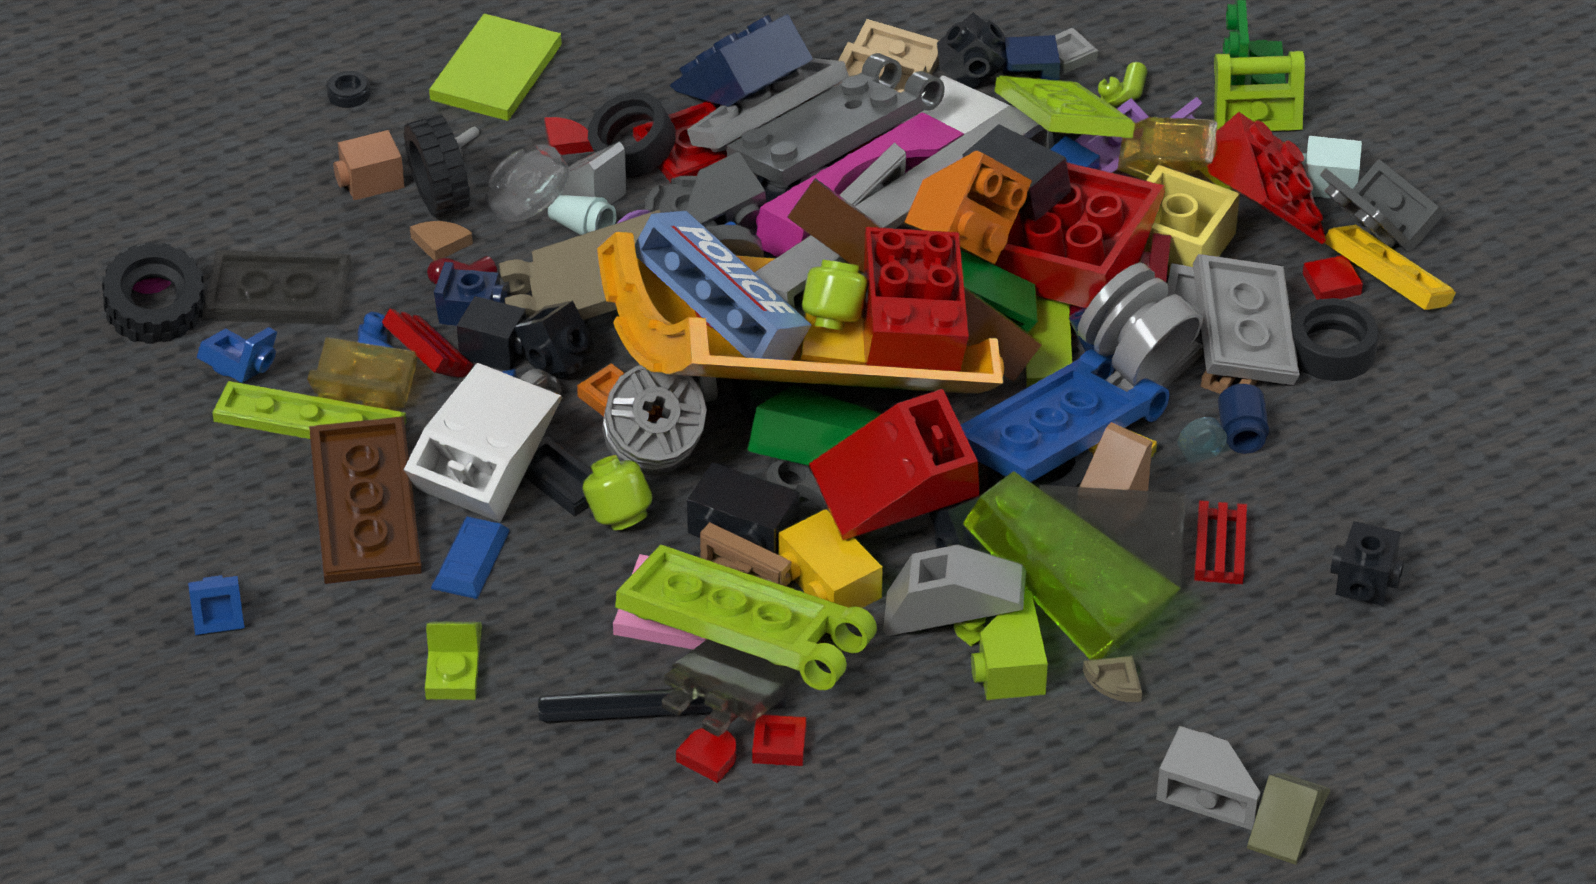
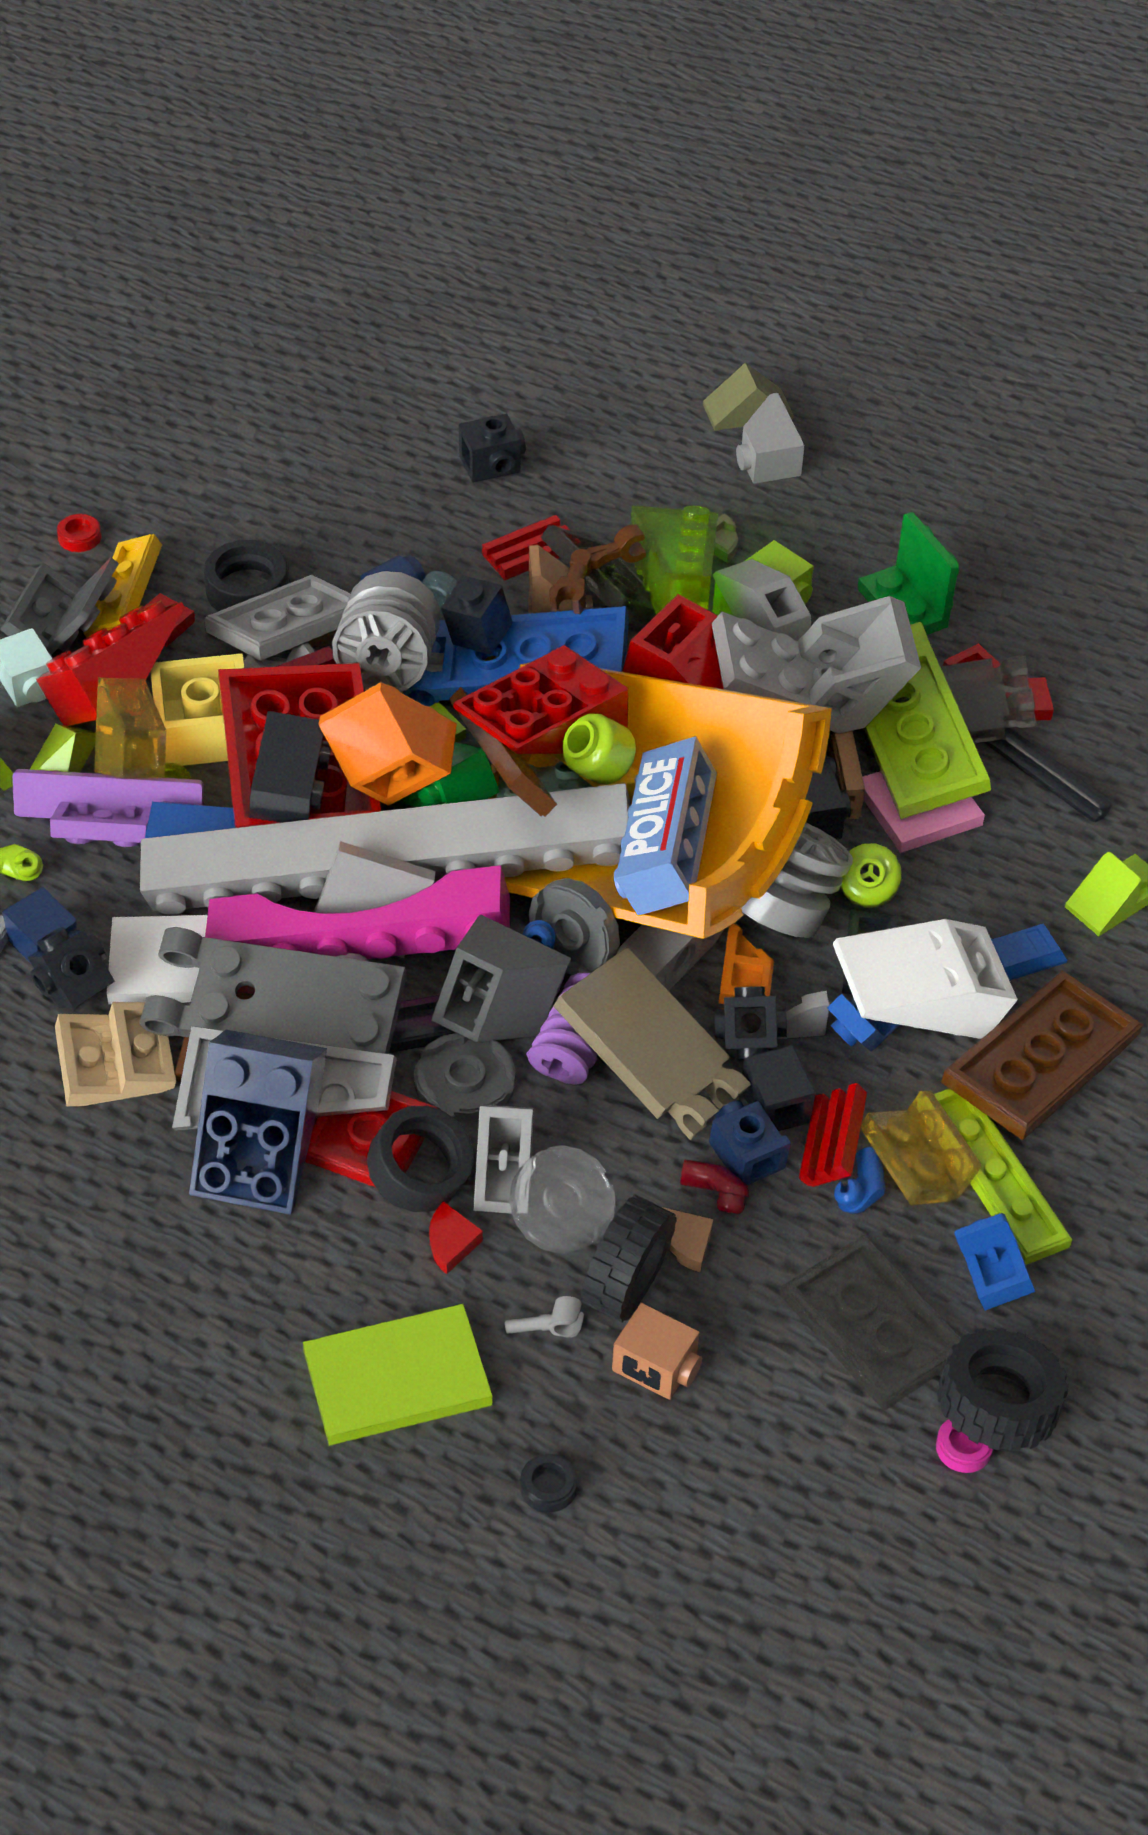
camera: 130 degrees left, 5 degrees up
light aqua cone [548,194,616,235] -> none
lime tile [994,76,1135,138] -> none
none -> red tile [57,514,102,552]
none -> black brick [441,575,513,655]
none -> reddish brown piece [549,524,646,614]
none -> light grey bracket [711,596,921,734]
none -> green bracket [857,512,959,635]

